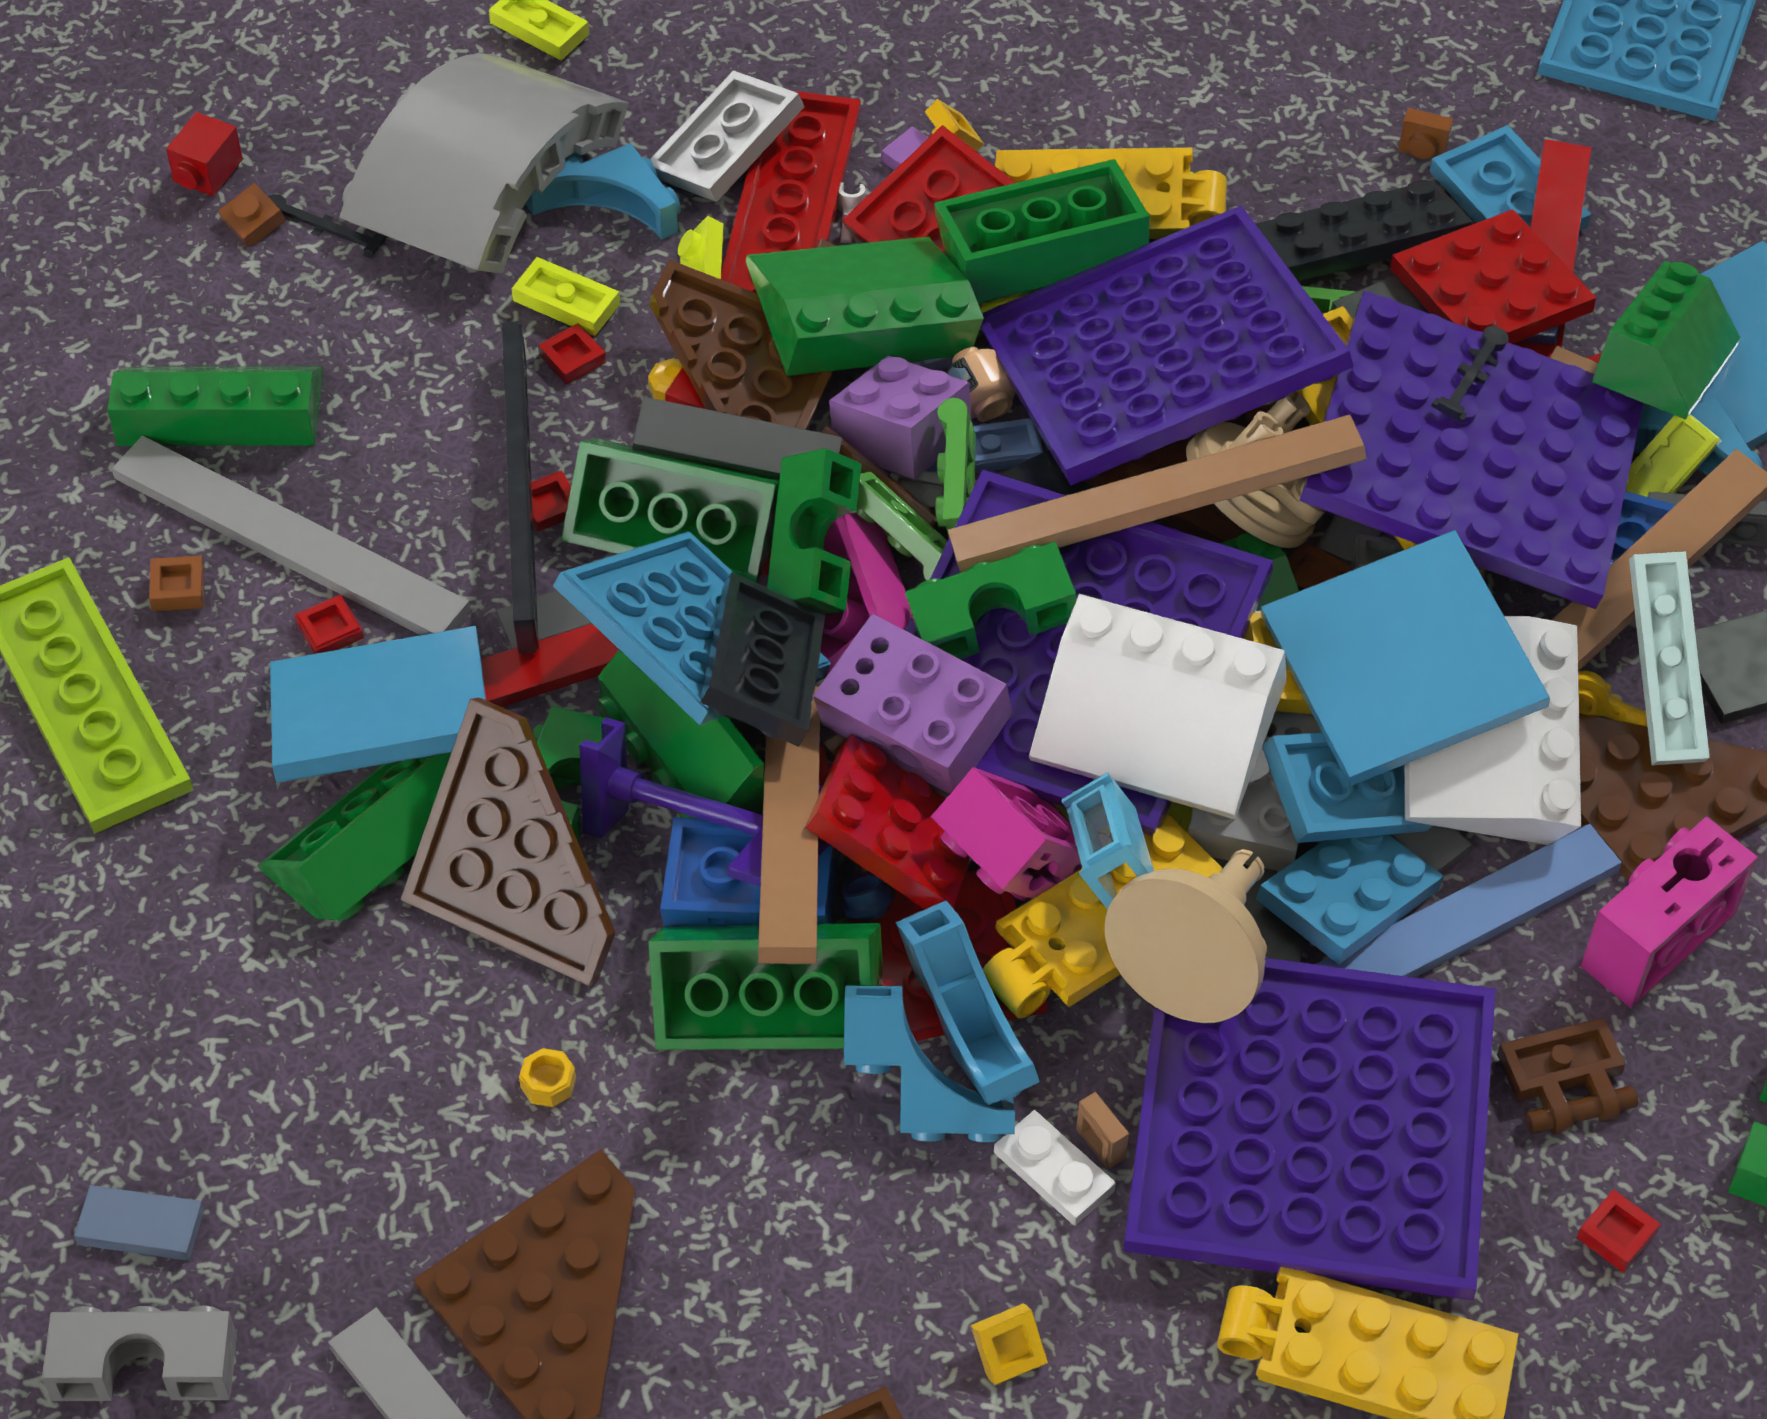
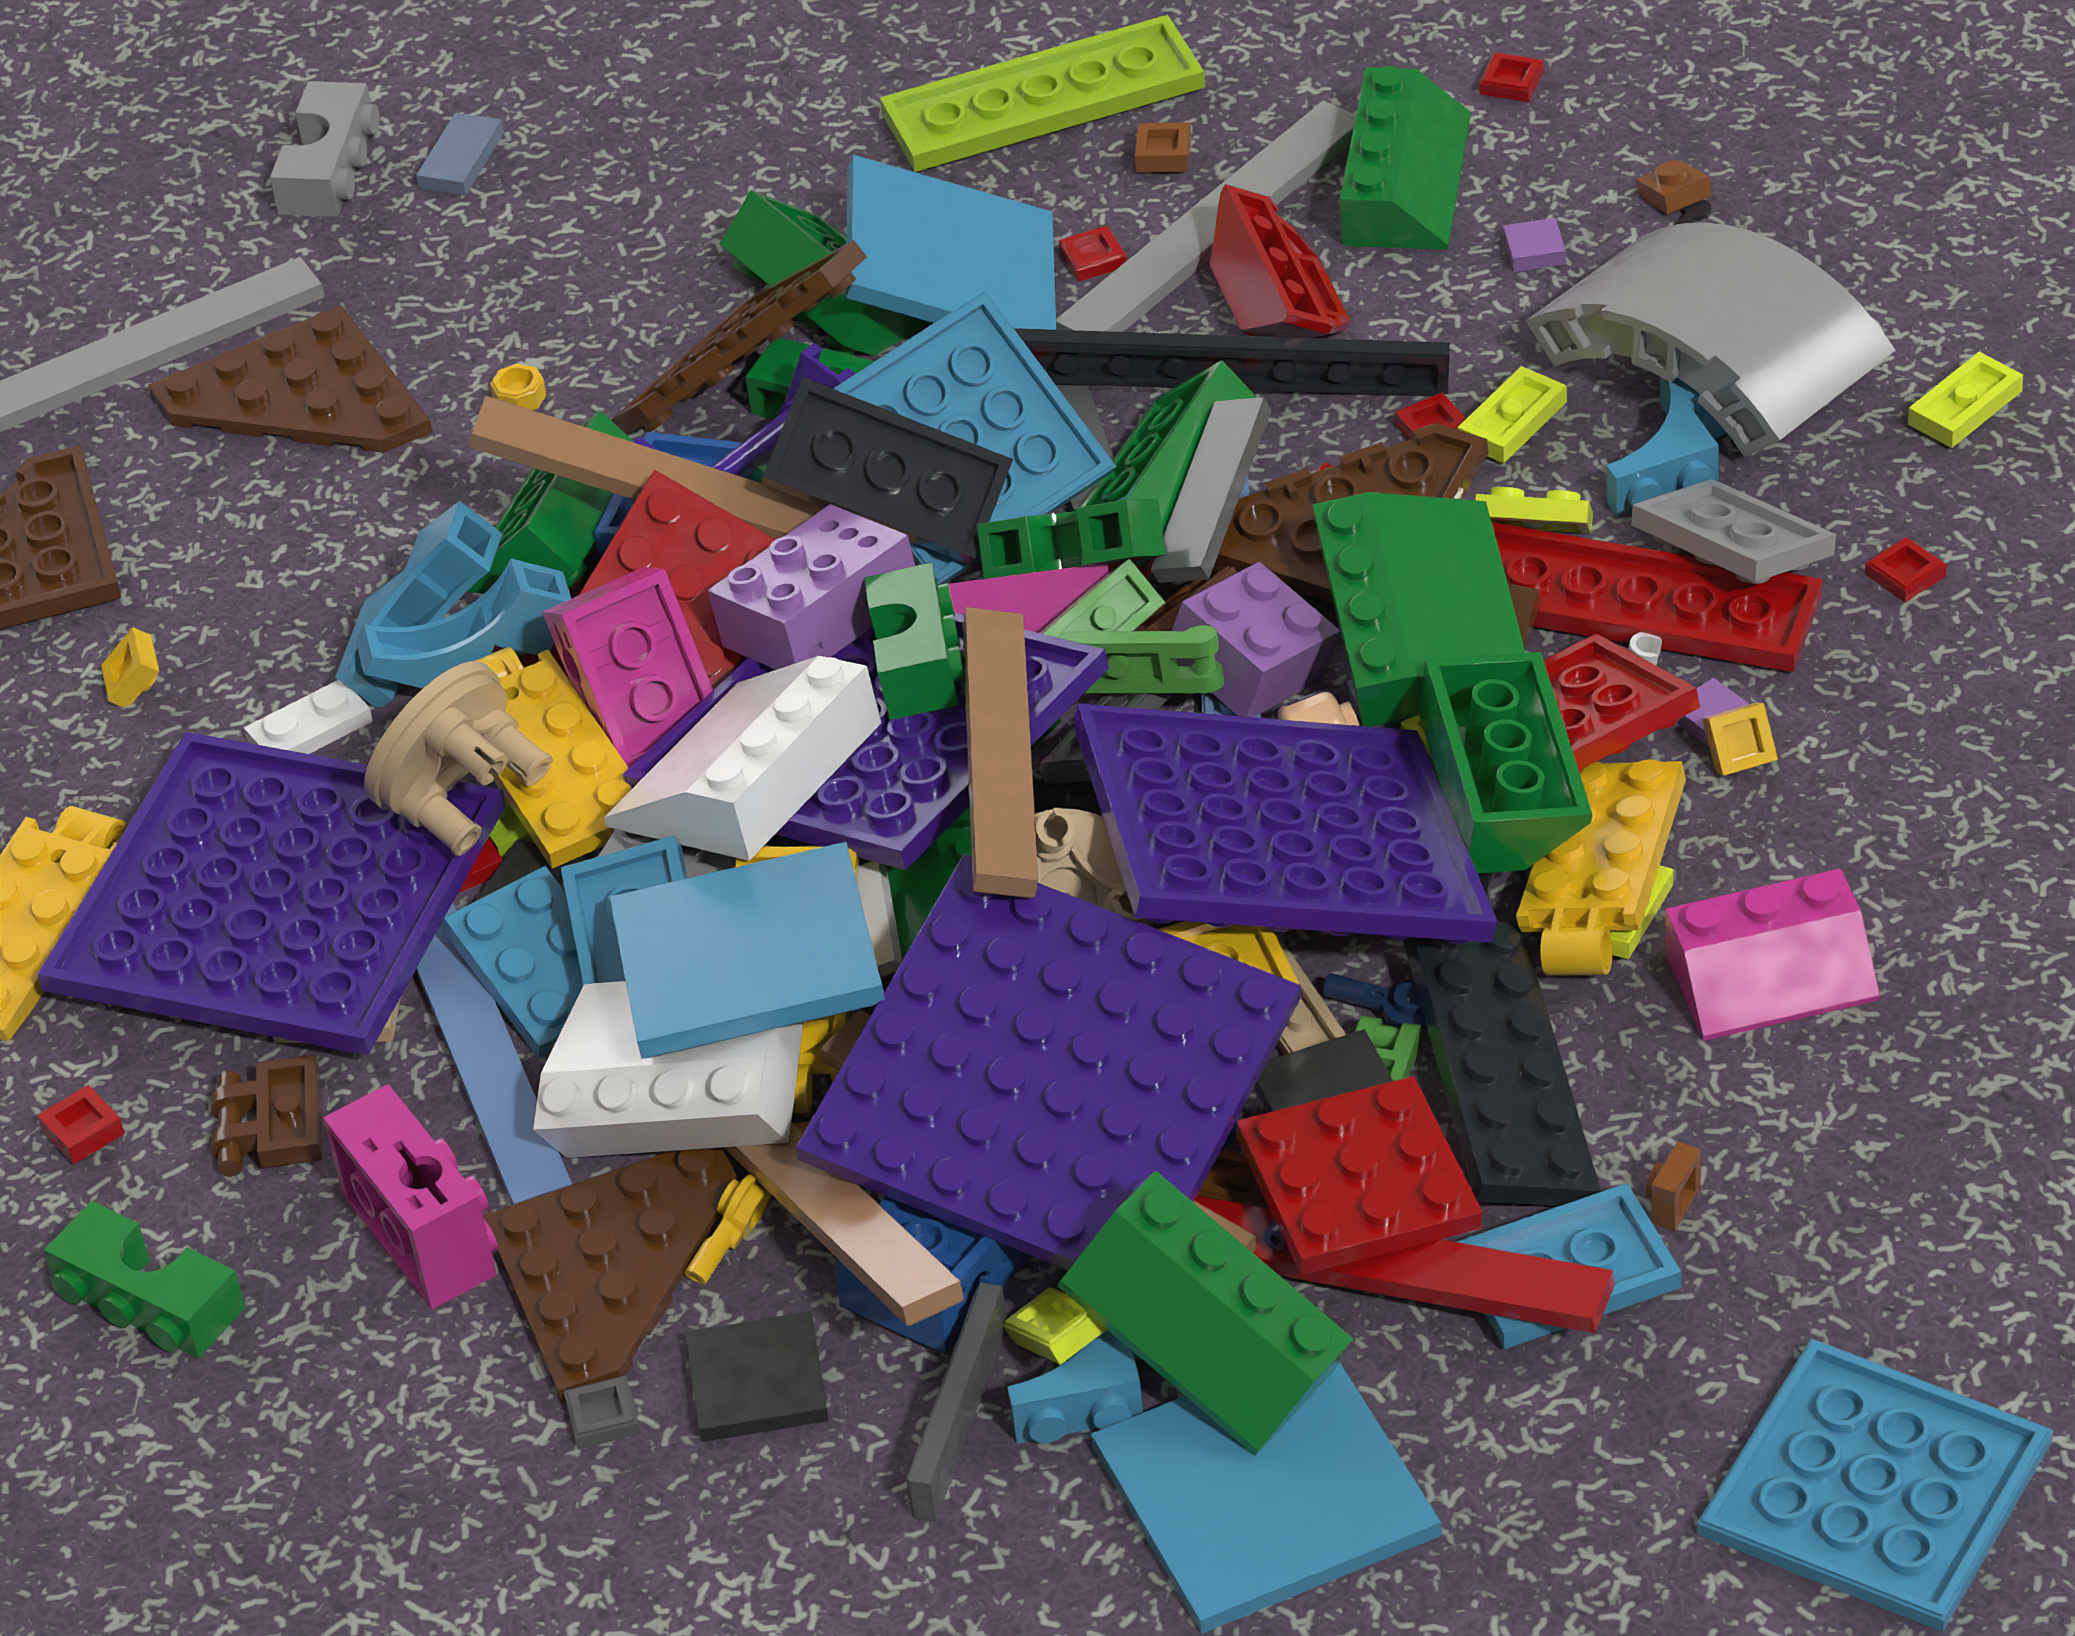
camera: 105 degrees right, 10 degrees down
red brick [166,112,243,196] -> none
medium azure window [1062,772,1154,909] -> none
medium nougat tile [1076,1092,1129,1168] -> none
black piece [1431,326,1509,423] -> none
light aqua plate [1629,551,1710,765] -> none
none -> red wedge [1210,184,1351,338]
none -> red tile [1479,52,1544,103]
none -> medium lavender tile [1503,218,1566,272]
none -> slope [1665,868,1880,1041]
none -> red tile [1865,537,1947,603]

